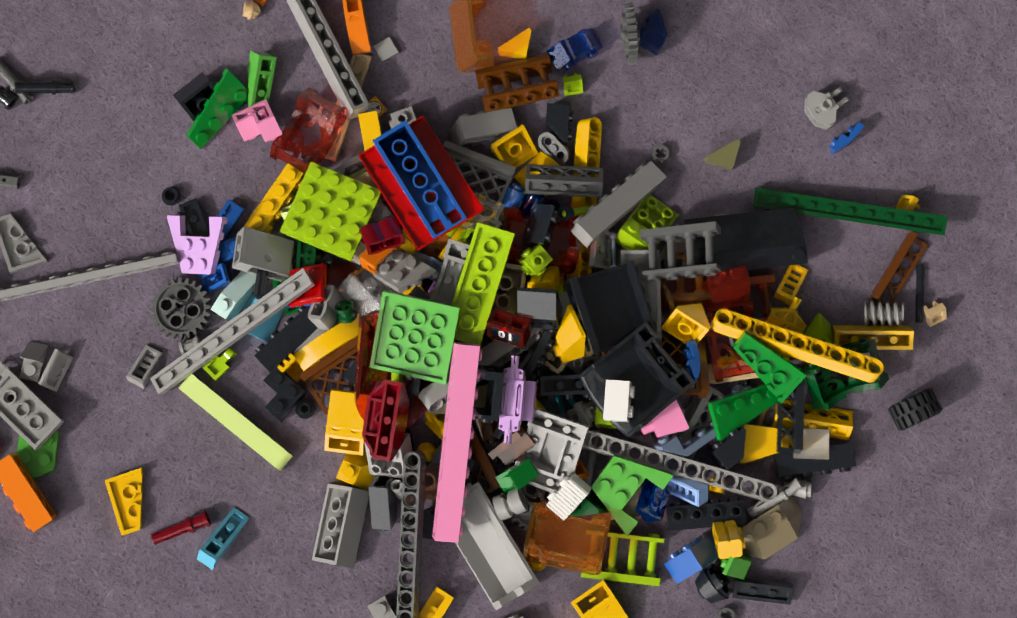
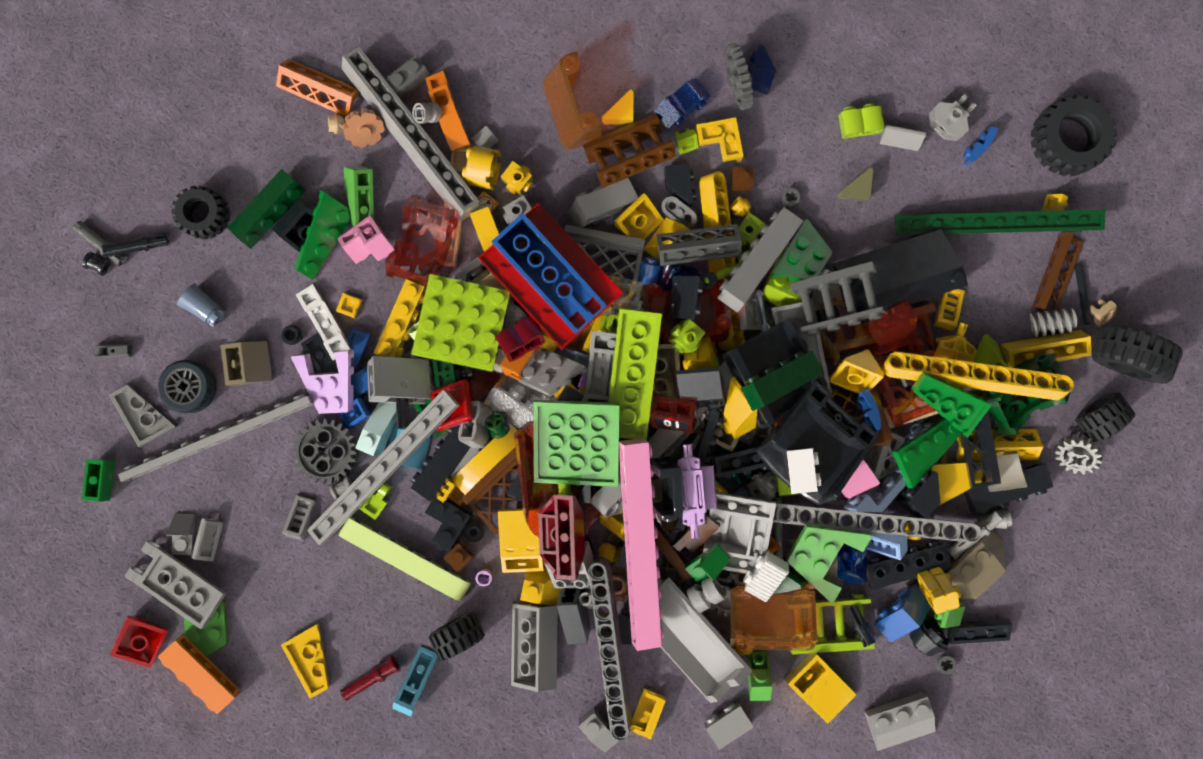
camera: 10 degrees left, 5 degrees up
none -> wheel [158,360,217,413]
none -> black tyre [171,185,230,240]
none -> sand blue plant [177,283,226,327]
none -> dark tan slope [220,341,273,387]
none -> dark green brick [227,169,306,249]
none -> white slope [296,284,351,361]
none -> yellow tile [336,293,363,319]
none -> nougat plant [342,108,384,148]
none -> light grey wheel [412,102,441,124]
none -> black tyre [428,613,485,660]
none -> reddish brown brick [443,542,475,572]
none -> yellow brick [462,146,501,190]
none -> lavender hinge [476,568,493,586]
none -> yellow brick [501,161,533,195]
none -> yellow panel [695,117,744,163]
none -> yellow plate [730,196,751,217]
none -> reddish brown brick [731,167,753,192]
none -> lime brick [734,212,766,247]
none -> dark green brick [741,350,824,411]
none -> bright green slope [747,651,773,701]
none -> green wing [770,219,833,282]
none -> lime brick [838,104,885,139]
none -> black axle [847,605,876,647]
none -> light grey slope [880,125,926,151]
none -> black tyre [1031,94,1117,176]
none -> light grey gear [1055,434,1103,475]
none -> black tyre [1092,324,1183,384]

